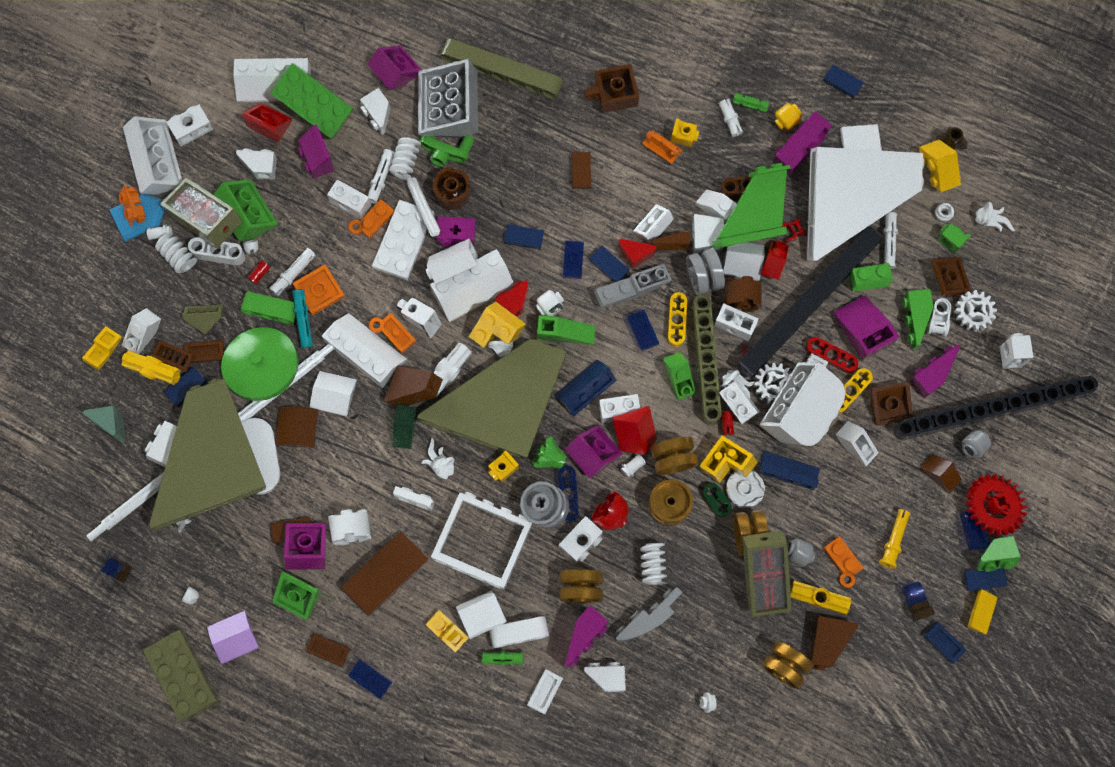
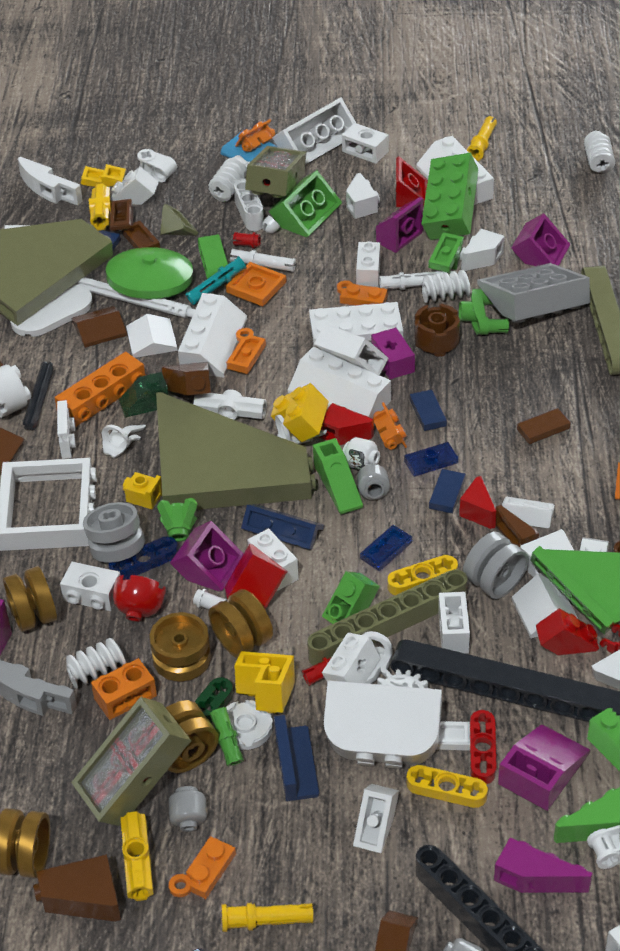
camera: 70 degrees right, 30 degrees down
sand green slope [83,406,126,444] -> none
white torso [396,298,442,339] -> none
white axle [407,177,440,237] -> none
light grey slope [594,264,672,308] -> none
reddish brown brick [724,276,762,312] -> none
reddish brown slope [870,381,913,426] -> none
none -> white slope [18,157,83,205]
none -> black axle [23,361,54,431]
none -> orange brick [55,351,146,427]
none -> orange brick [91,658,157,721]
none -> white piece [137,149,177,182]
none -> bright green pin [210,707,244,767]
none -> light grey head [357,464,390,500]
none -> orange hinge [373,402,407,450]
none -> bright green slope [428,232,464,273]
none -> yellow pin [467,116,497,161]

